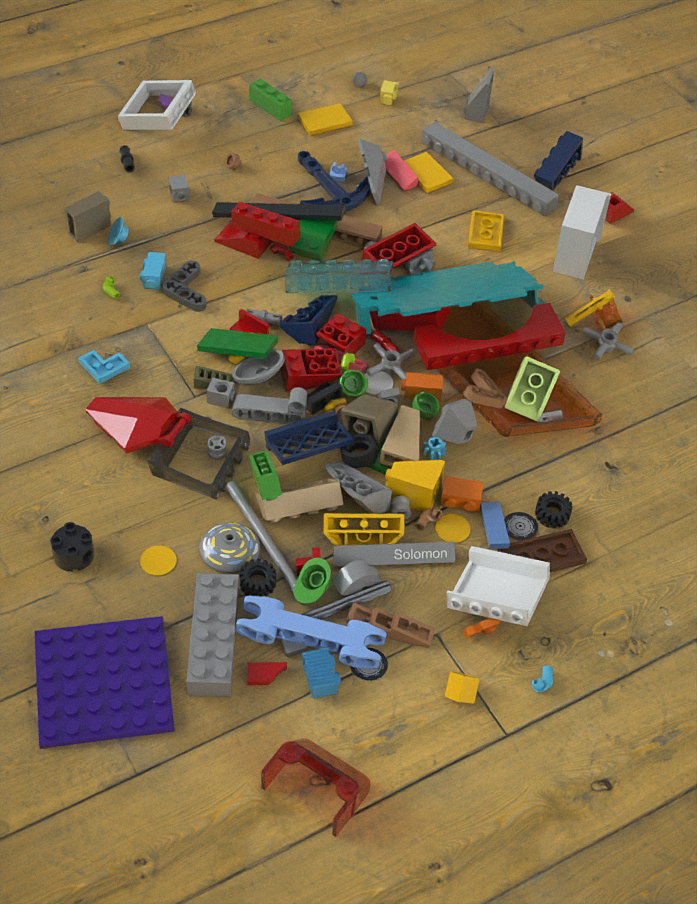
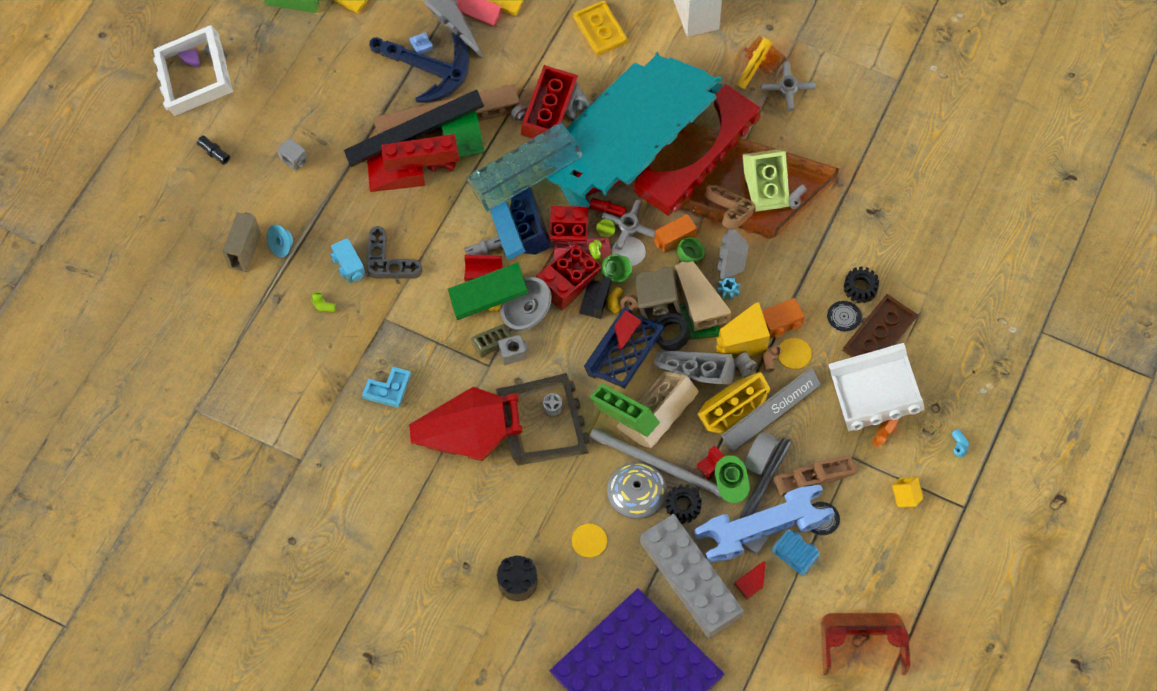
camera: 30 degrees left, 15 degrees up
medium nougat tile [224,152,242,170] -> none
light grey beam [232,388,307,424] -> none
light grey tile [377,387,400,405] -> none
medium blue tile [480,502,510,549] -> none
none -> dark azure tile [489,199,526,260]
none -> lime plate [596,219,616,237]
none -> red tile [614,310,641,350]

